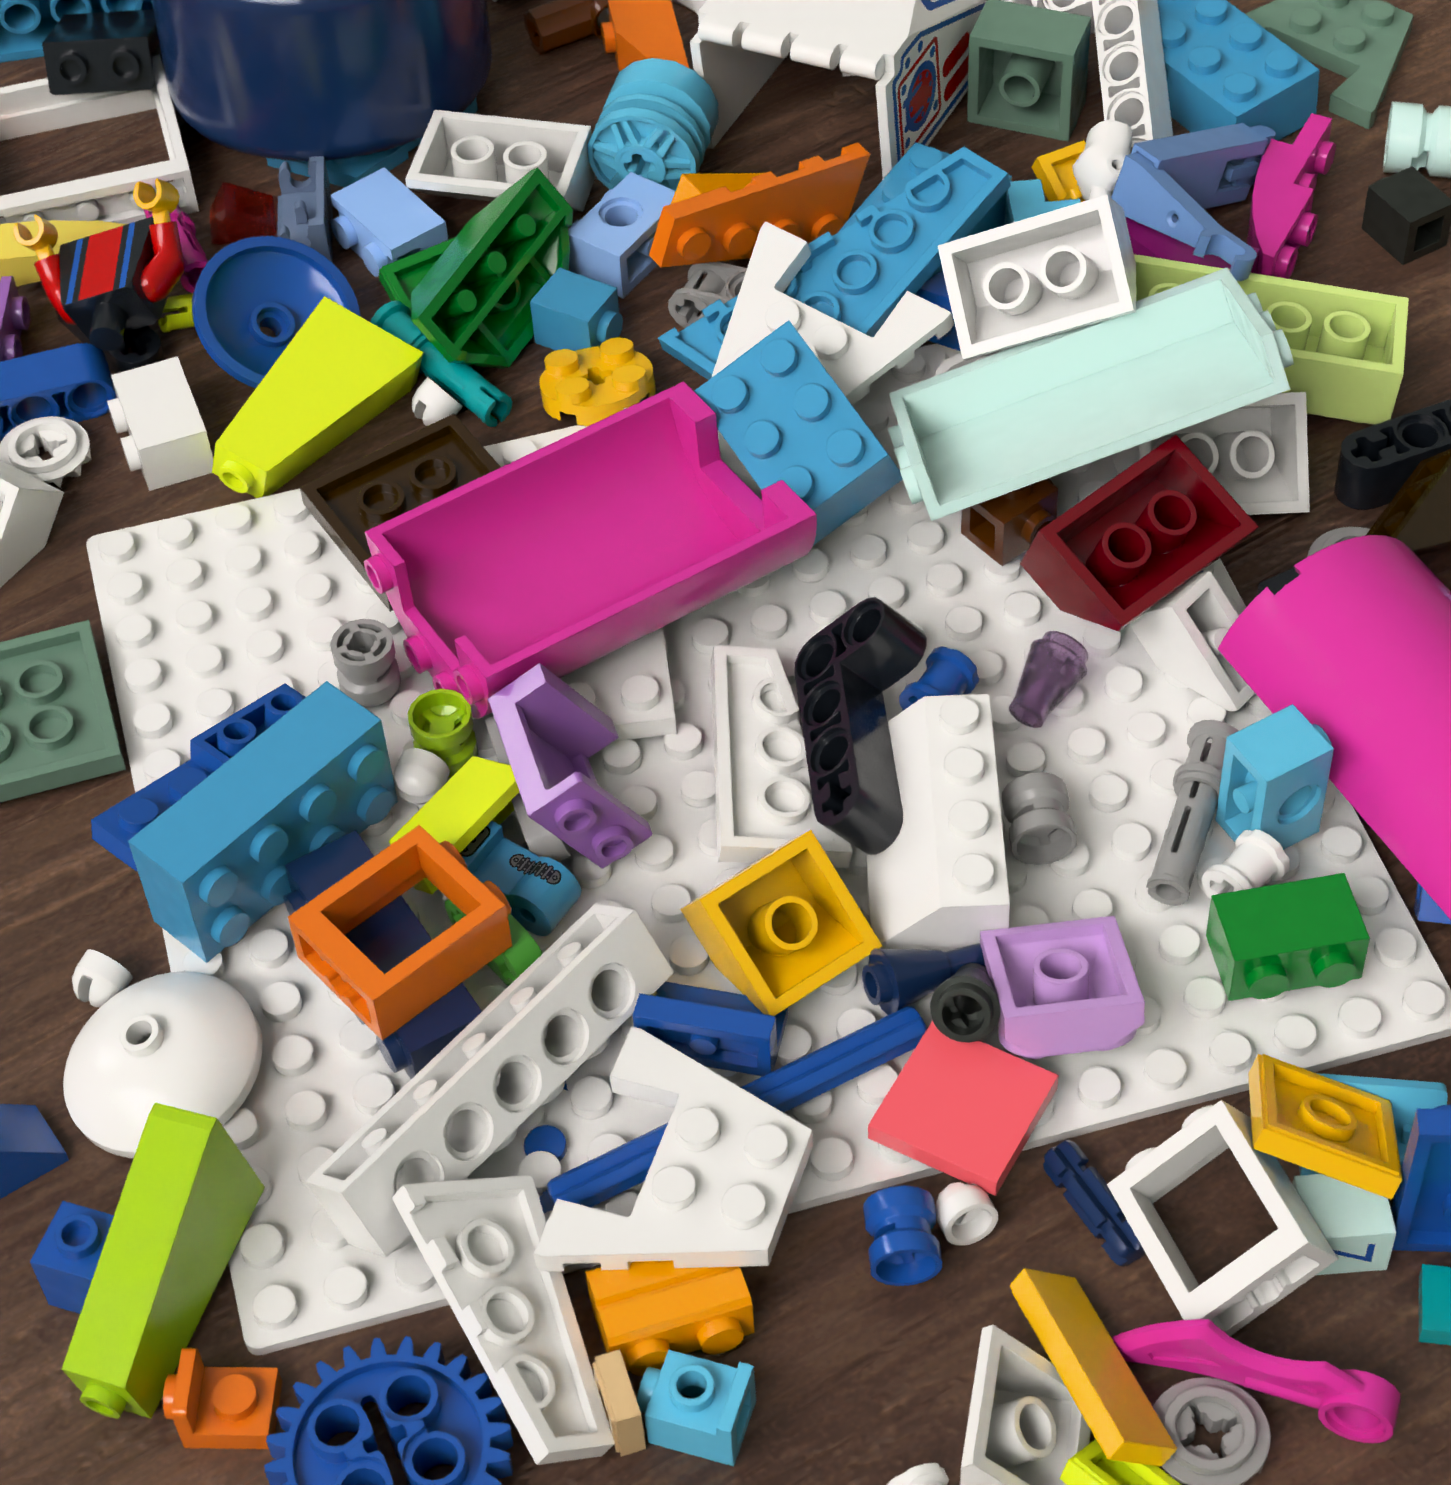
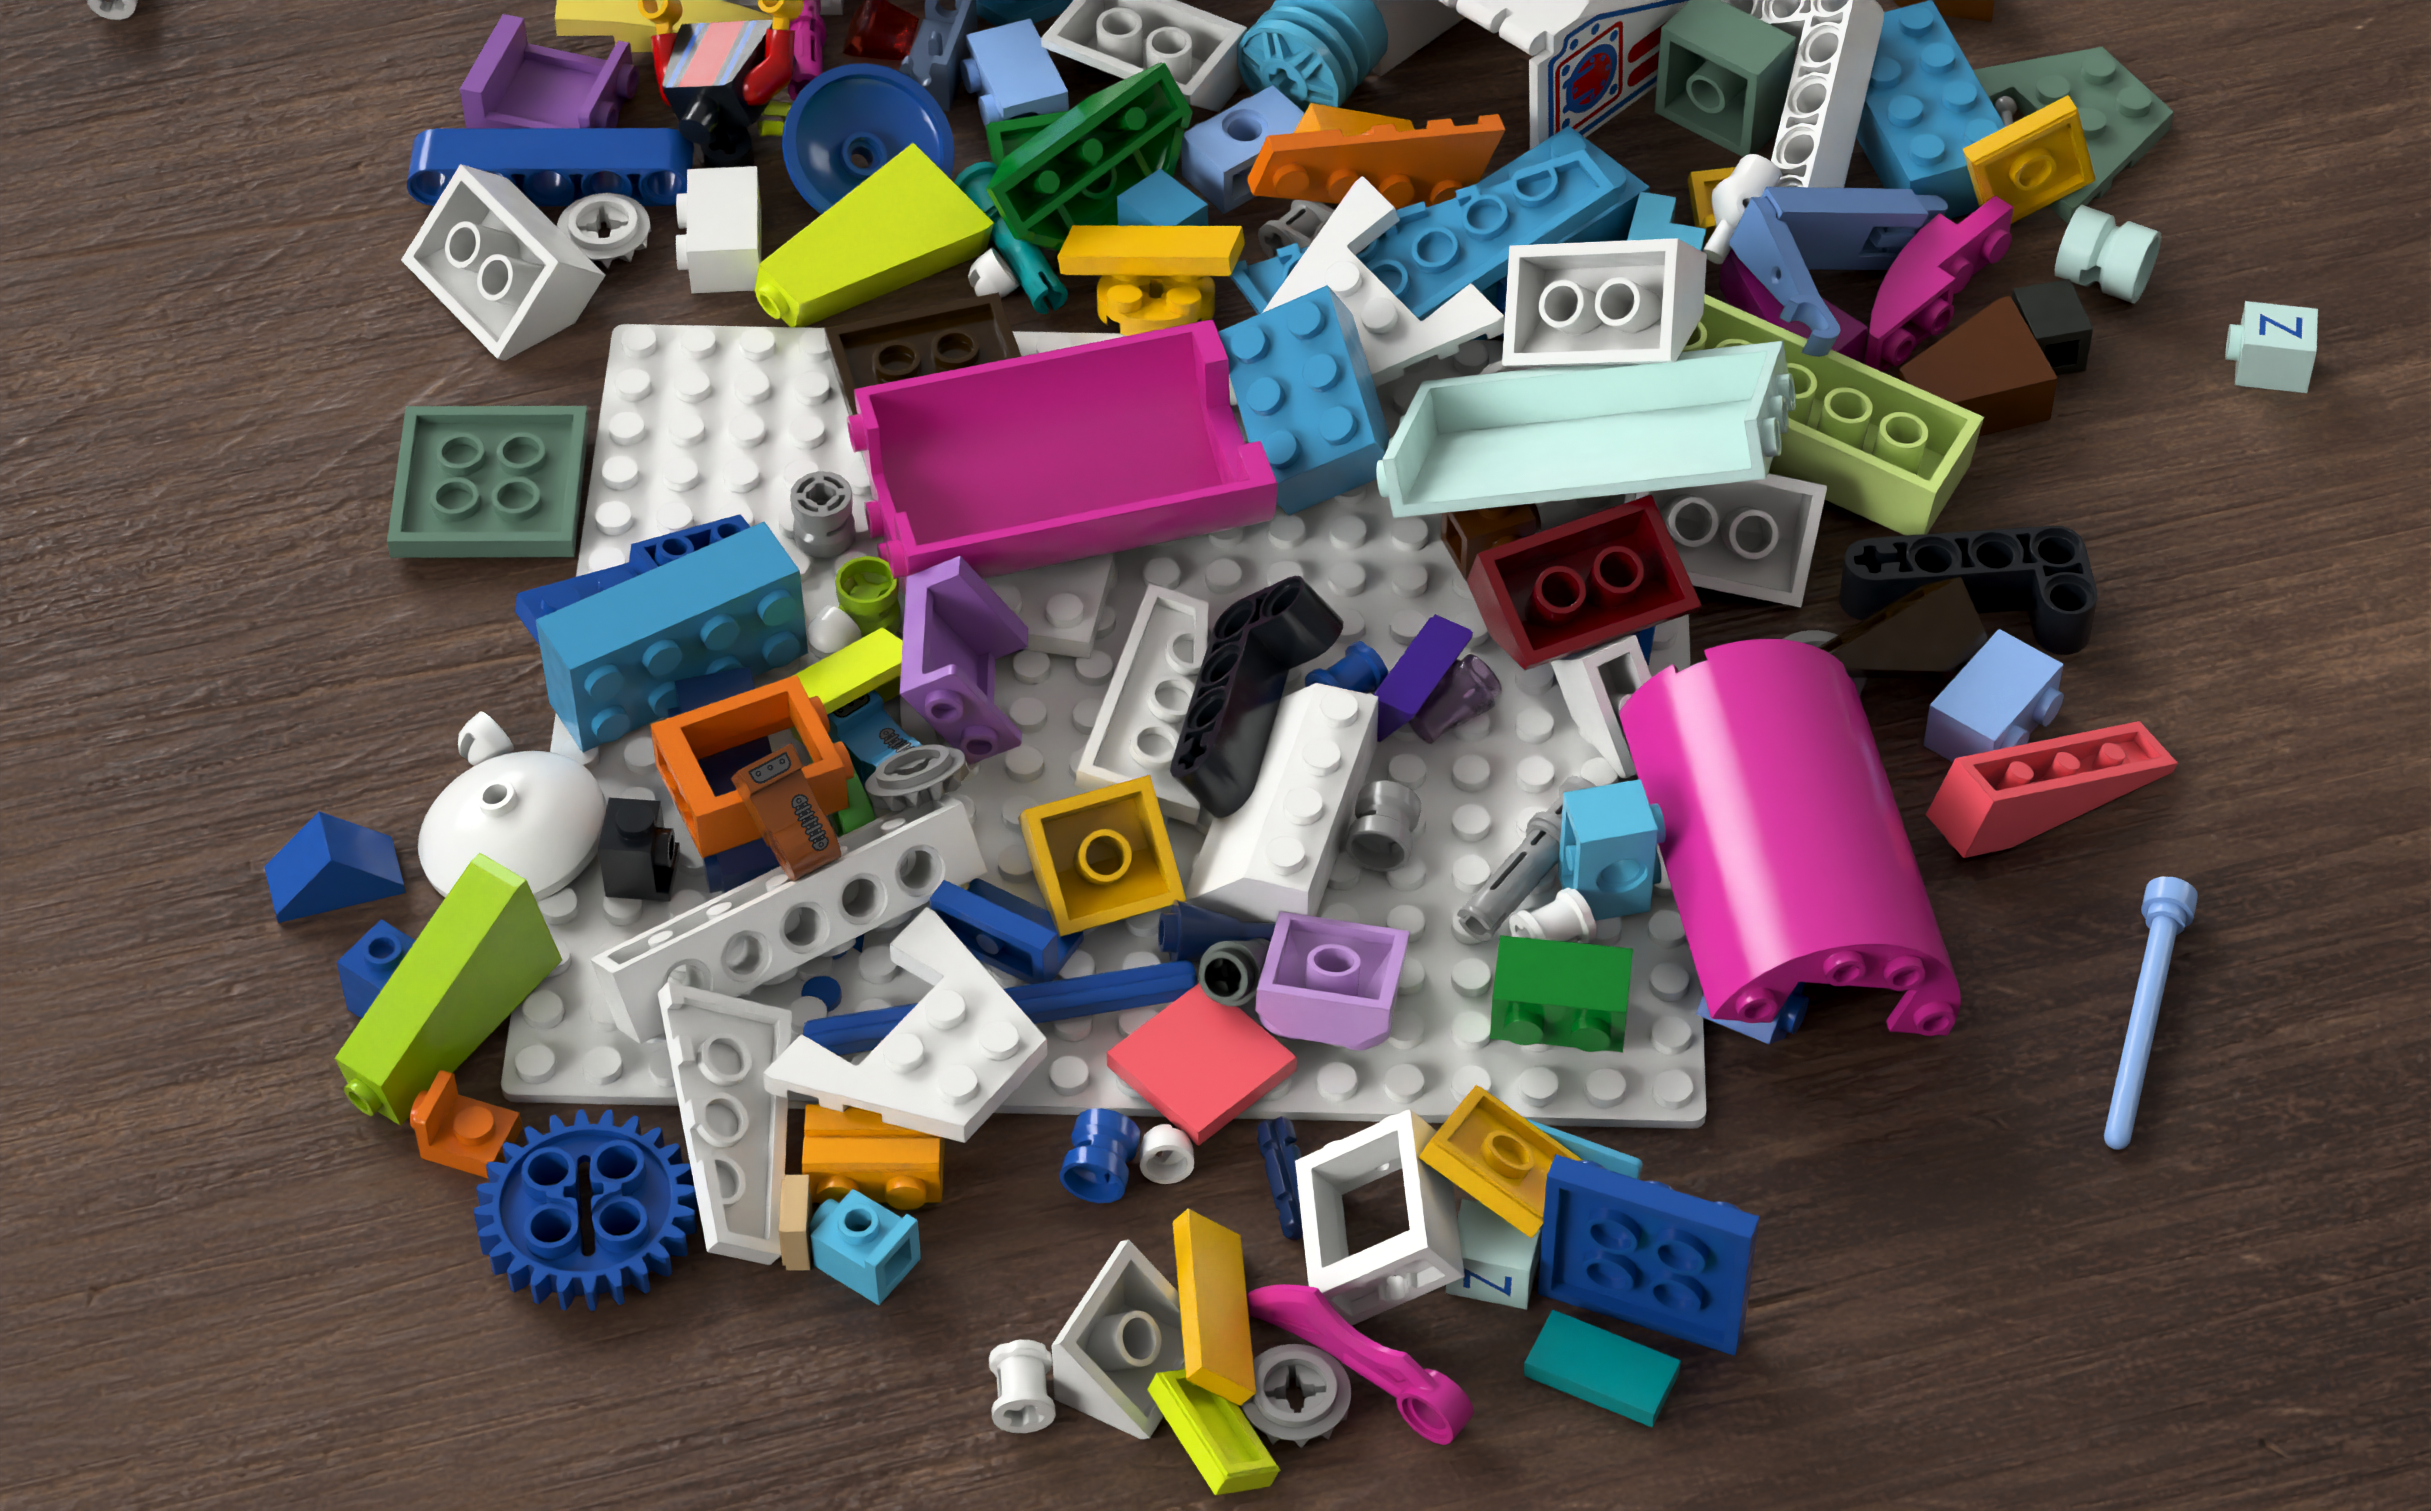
camera: 15 degrees right, 0 degrees up
none -> black brick [598,797,680,902]
none -> dark orange leg [731,743,841,882]
none -> light grey gear [865,744,970,812]
none -> yellow tile [1057,225,1245,276]
none -> dark purple slope [1373,614,1473,742]
none -> reddish brown slope [1898,296,2058,437]
none -> yellow tile [1962,95,2096,224]

